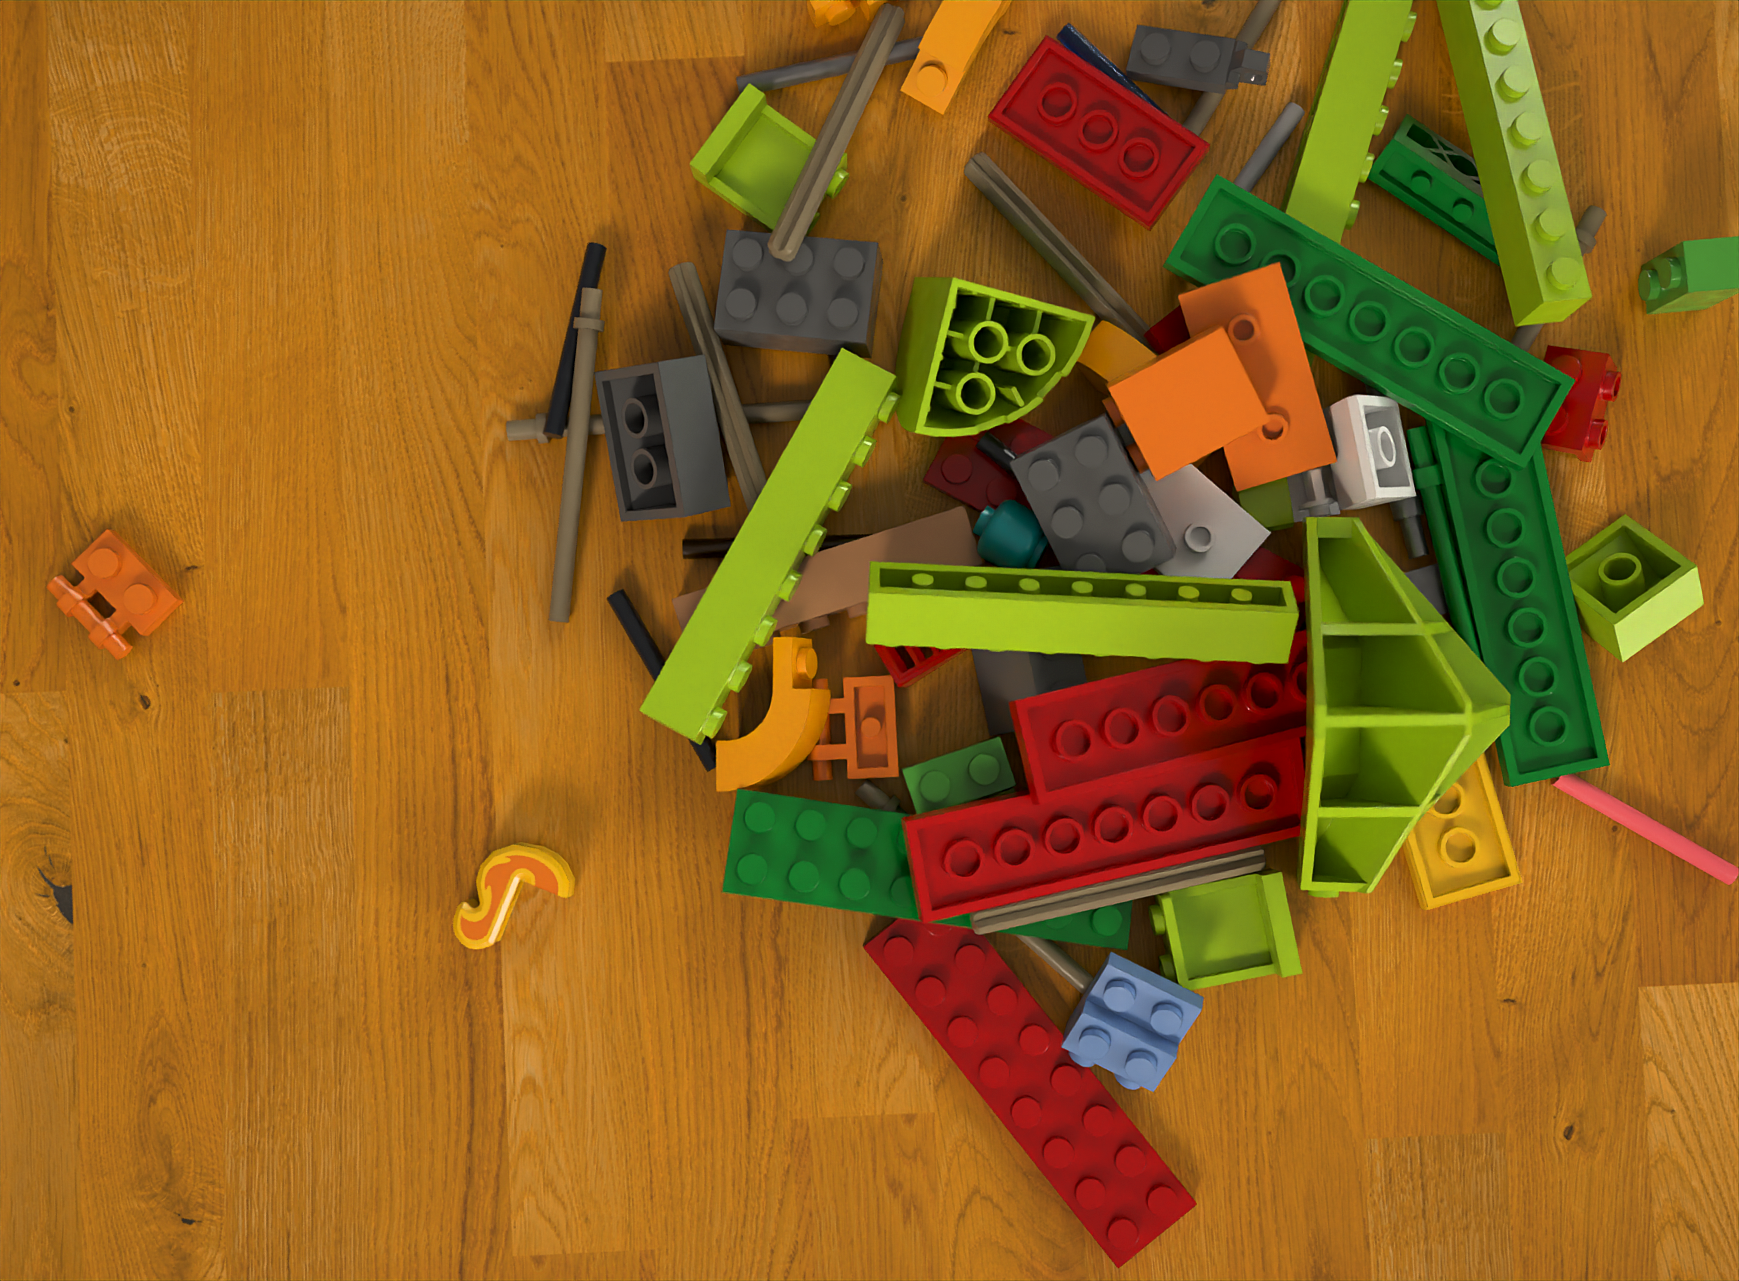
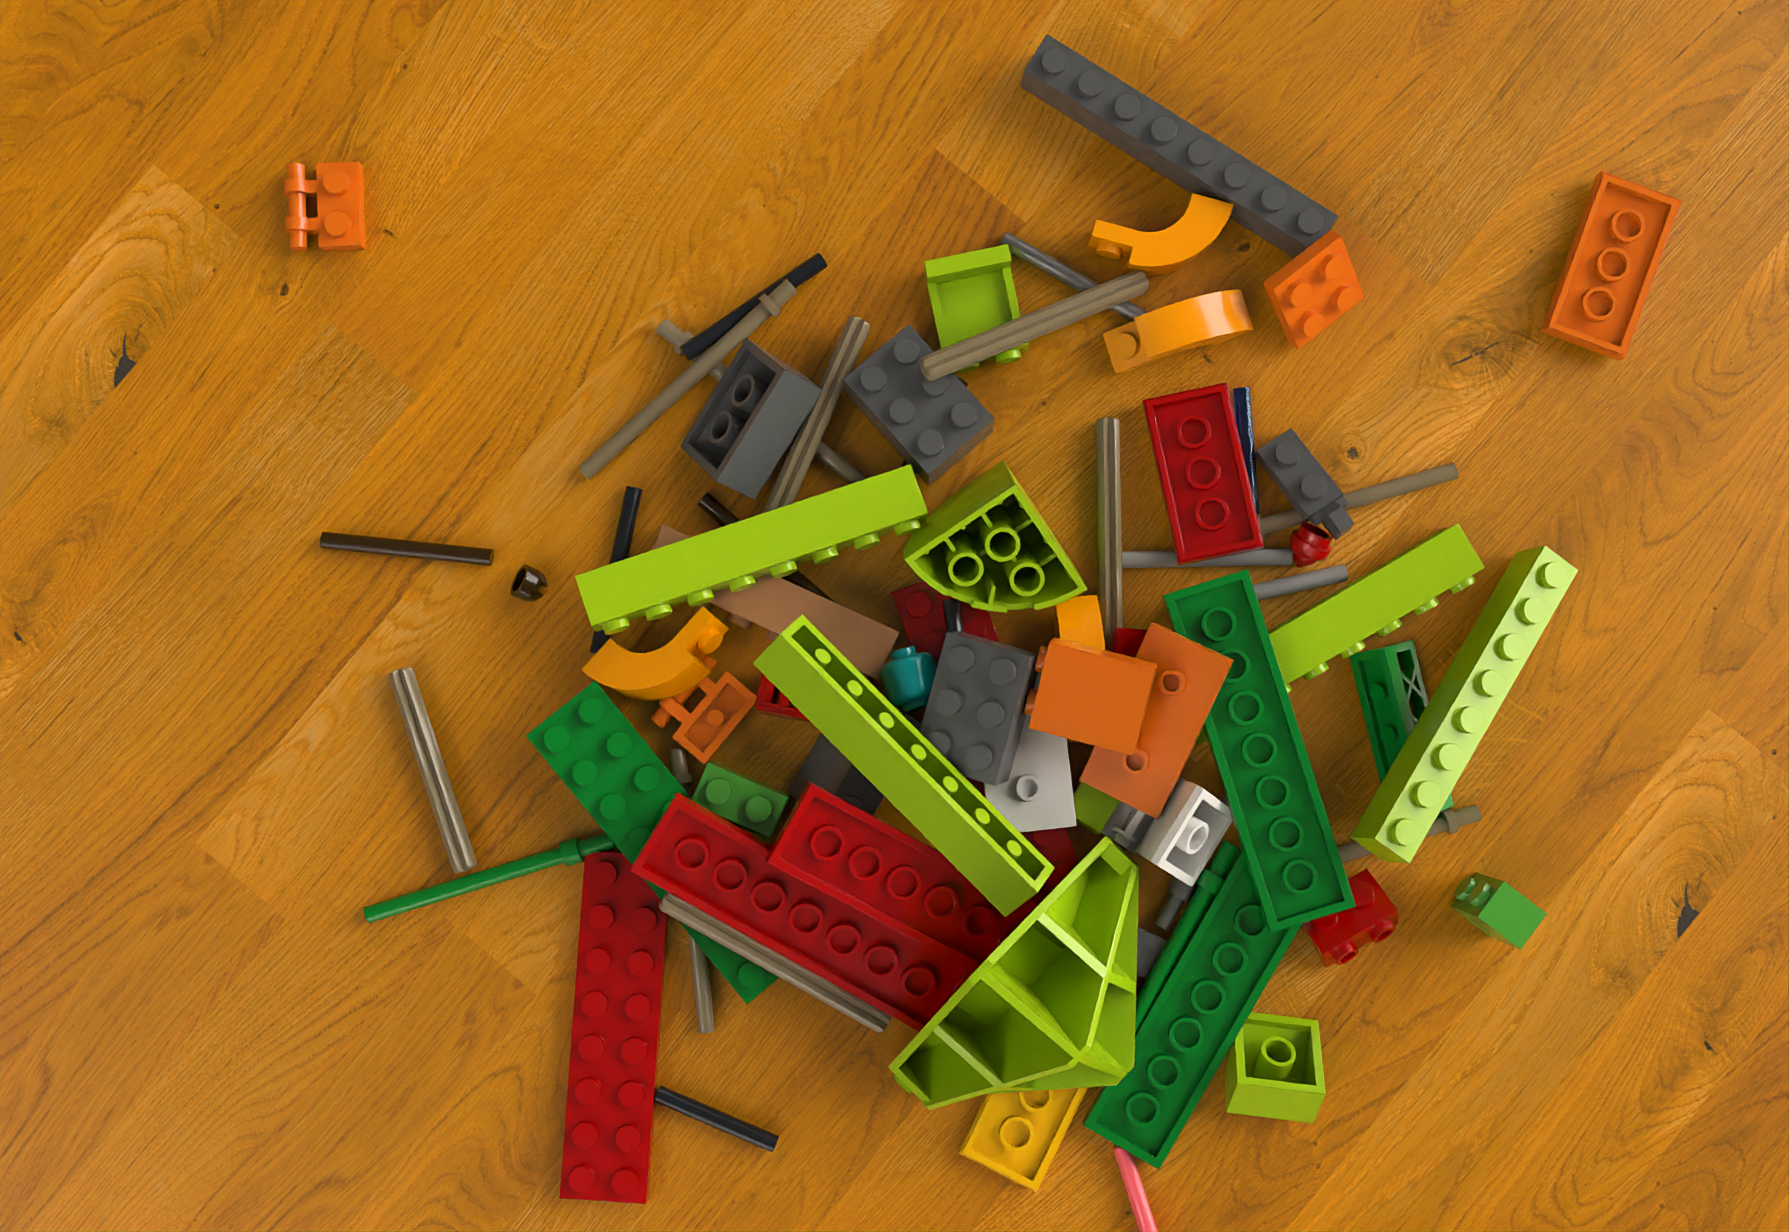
camera: 45 degrees right, 0 degrees up
yellow animal [453,842,575,949] -> none
medium blue plate [1061,952,1204,1092] -> none
lime panel [1148,868,1302,991] -> none
none -> dark brown bar [320,532,494,566]
none -> green bar [364,833,616,923]
none -> dark tan axle [389,667,477,873]
none -> dark brown hinge [510,564,548,602]
none -> black bar [654,1085,779,1152]
none -> light grey bar [1122,548,1293,568]
none -> red plate [1289,522,1333,568]

